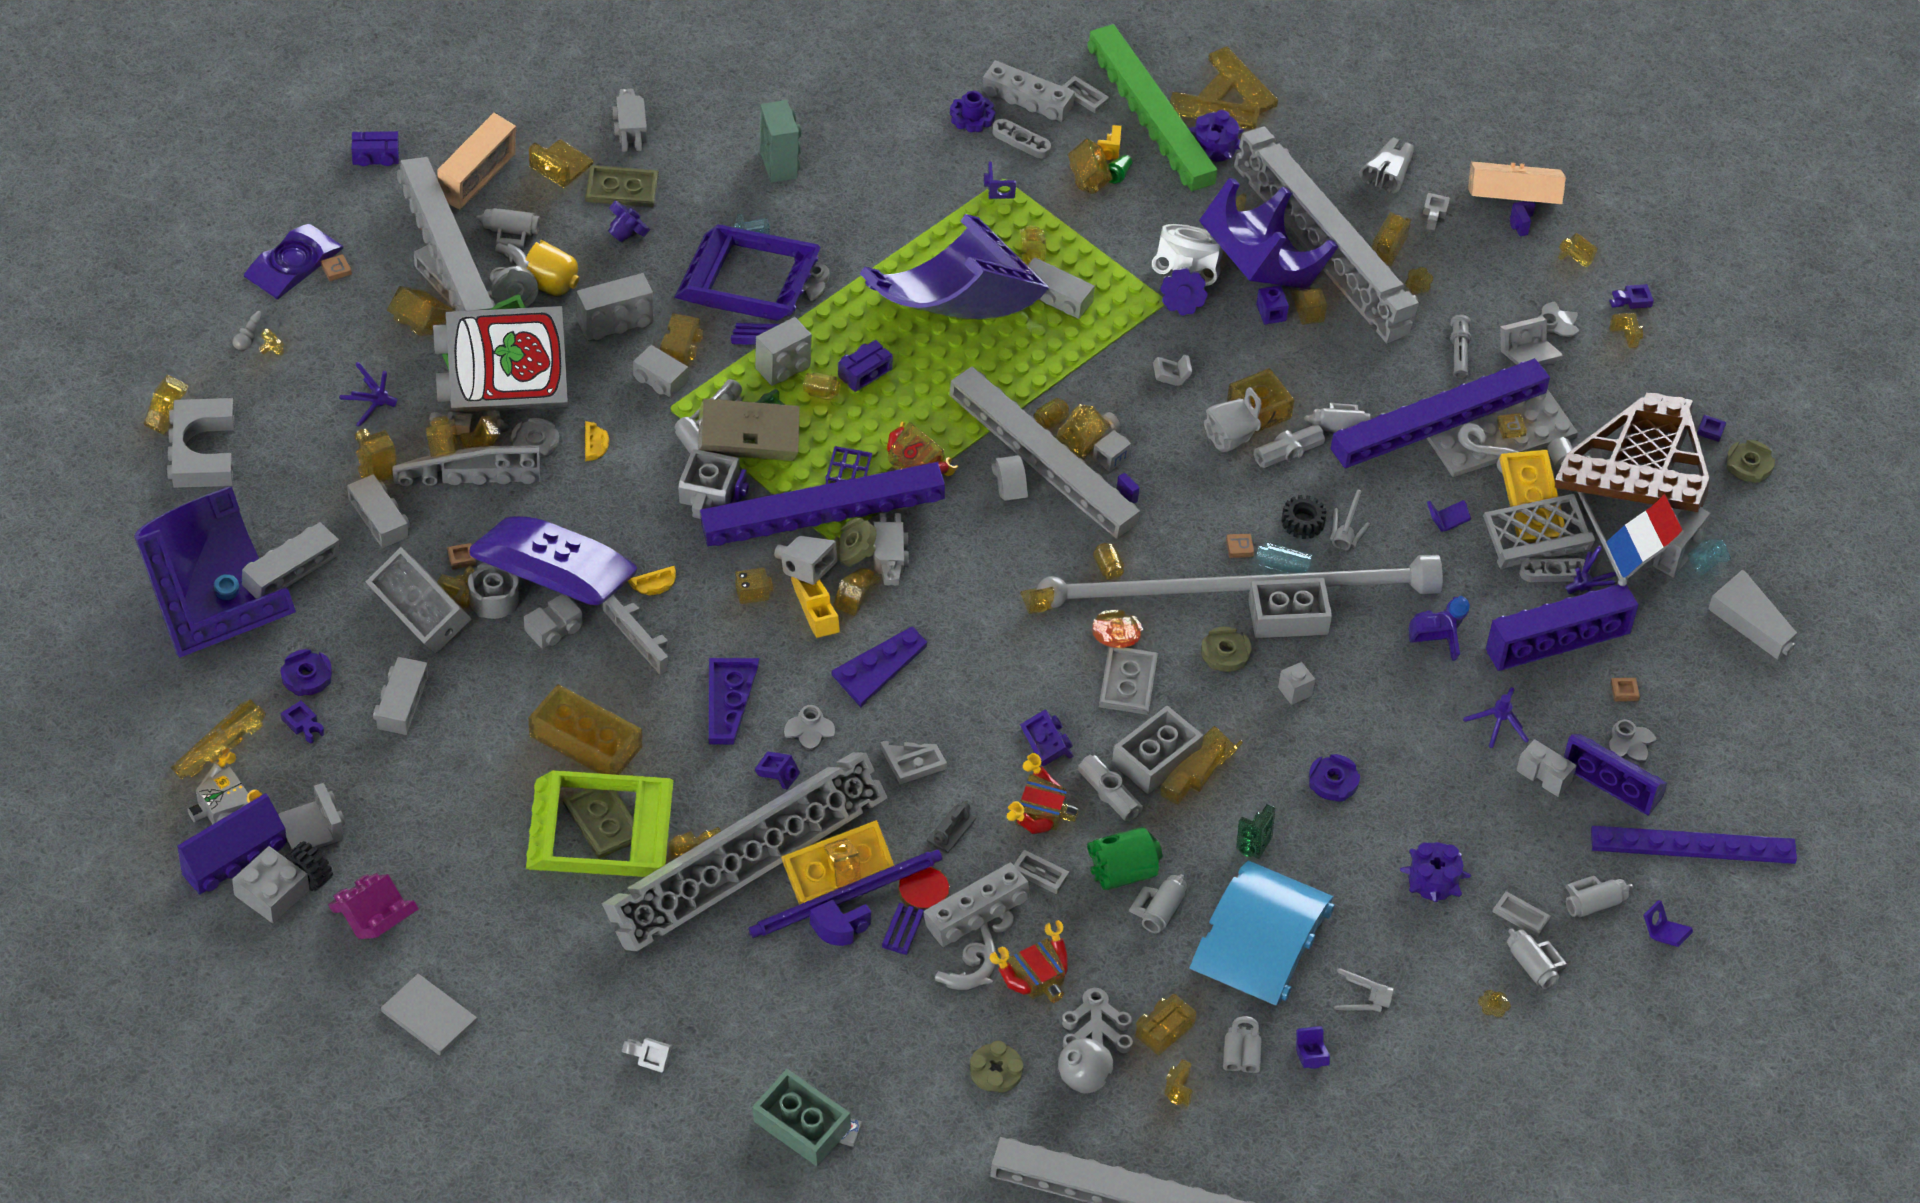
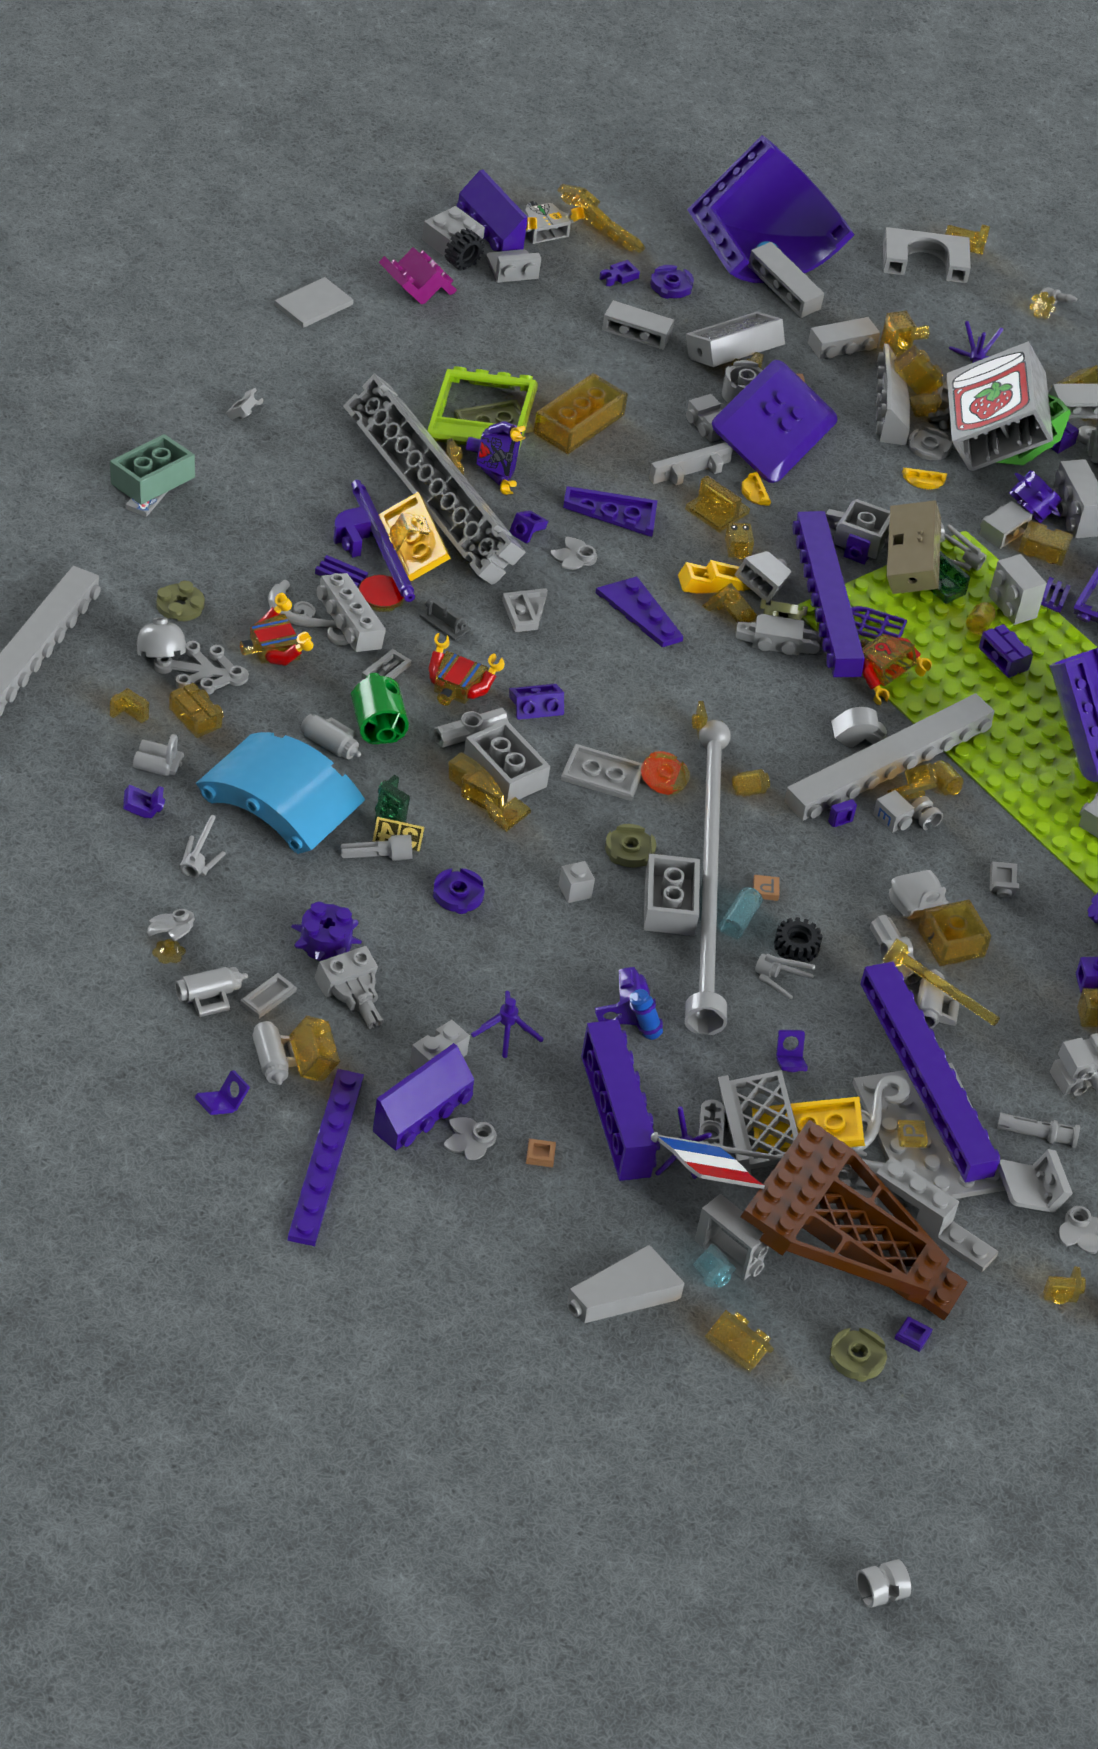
camera: 95 degrees right, 5 degrees down
none -> light grey plate [147,909,195,941]
none -> clear yellow brick [289,1015,340,1081]
none -> light grey brick [314,946,384,1029]
none -> light grey piece [341,835,413,861]
none -> clear yellow sticker [373,817,424,852]
none -> torso [466,421,526,495]
none -> clear yellow bracket [685,475,750,533]
none -> clear yellow bracket [705,1310,774,1372]
none -> light grey bracket [876,1157,999,1272]
none -> clear yellow bar [882,938,1000,1026]
none -> dark purple brick [1009,470,1063,524]

